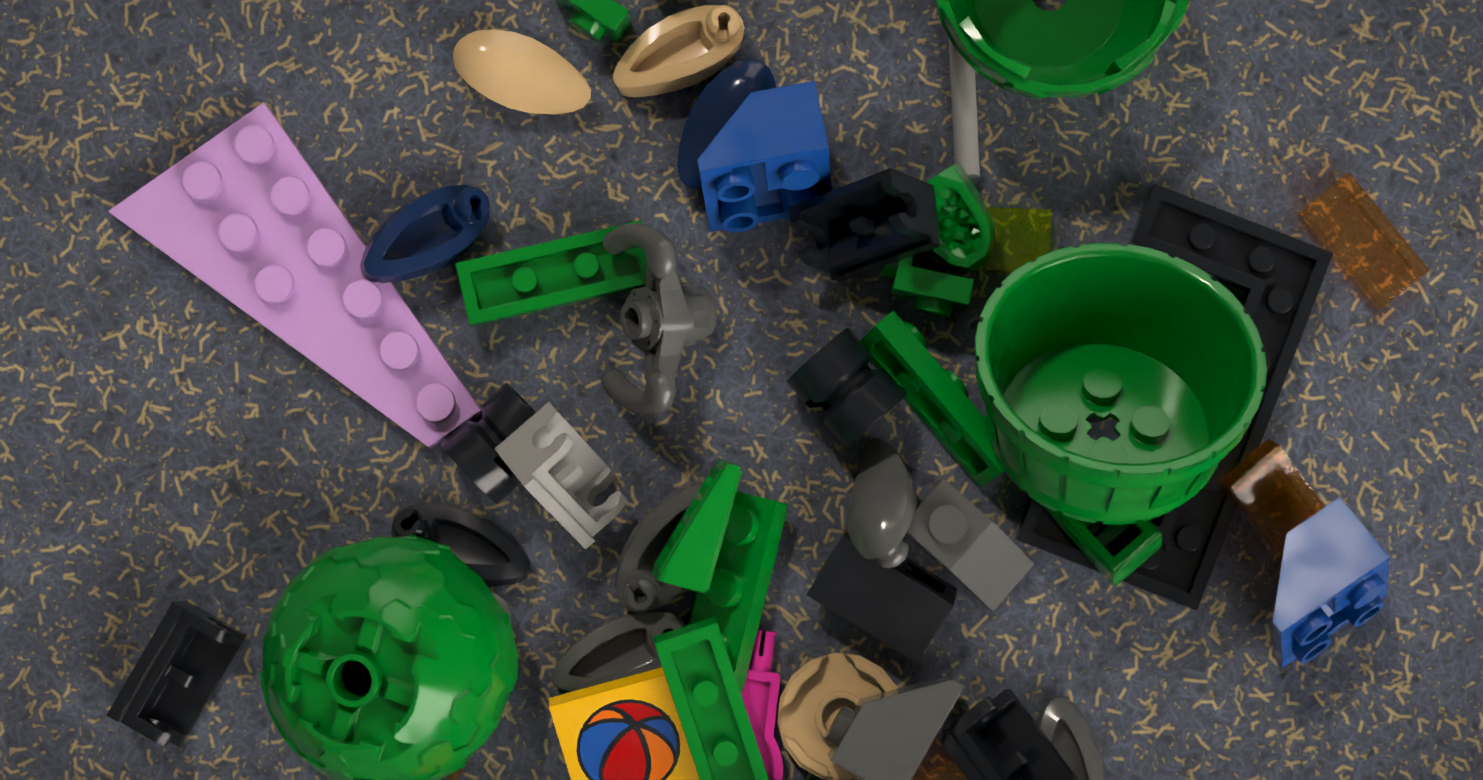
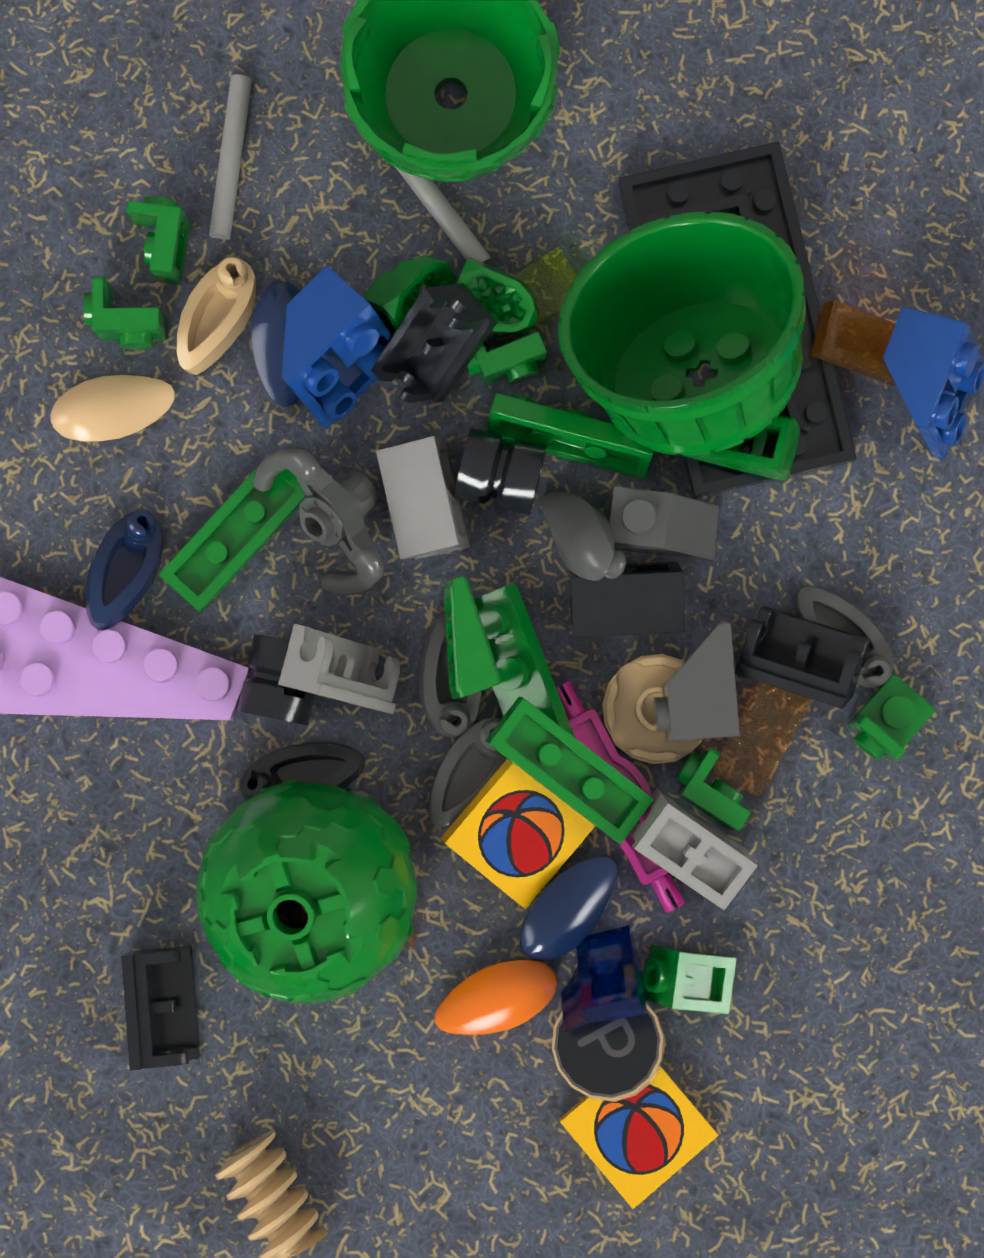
camera: 35 degrees left, 0 degrees up
clear orange tile [1296,172,1429,311] -> none
none -> green rock [362,255,455,337]
none -> light grey hinge [376,436,470,560]

